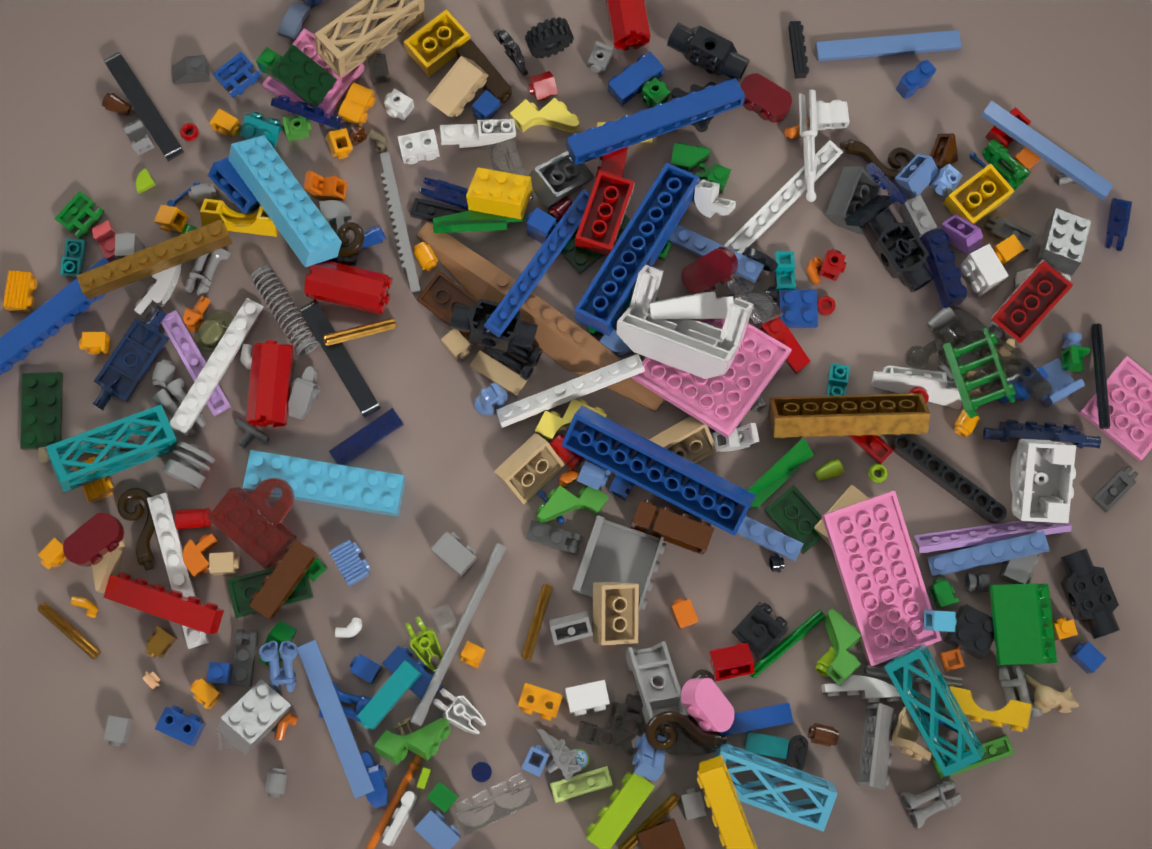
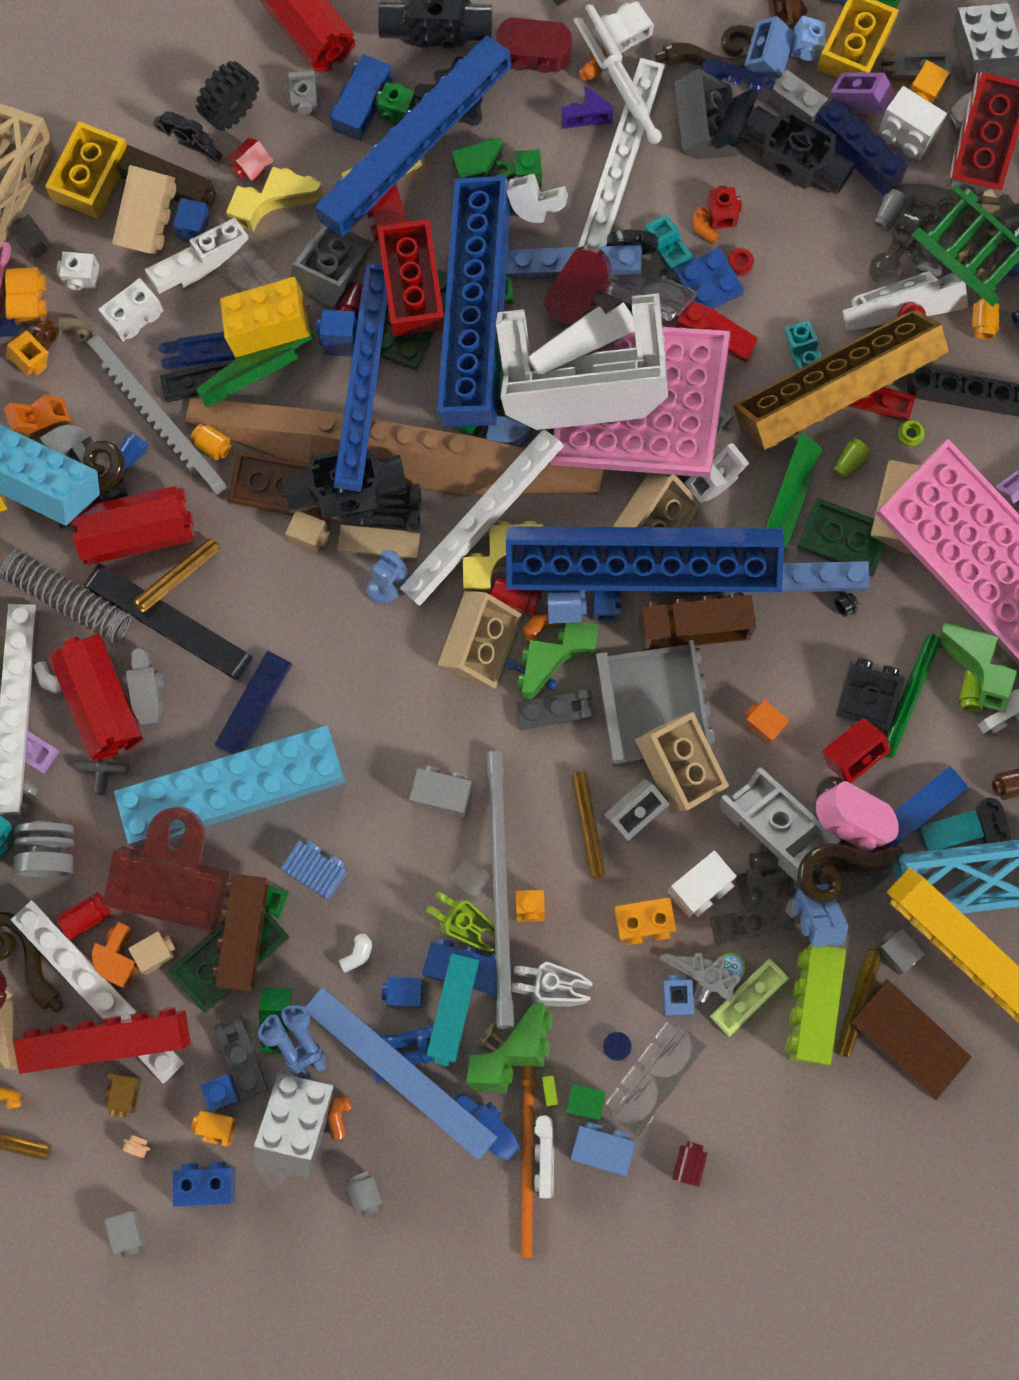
camera: 20 degrees left, 0 degrees up
none -> dark purple slope [561,86,613,129]

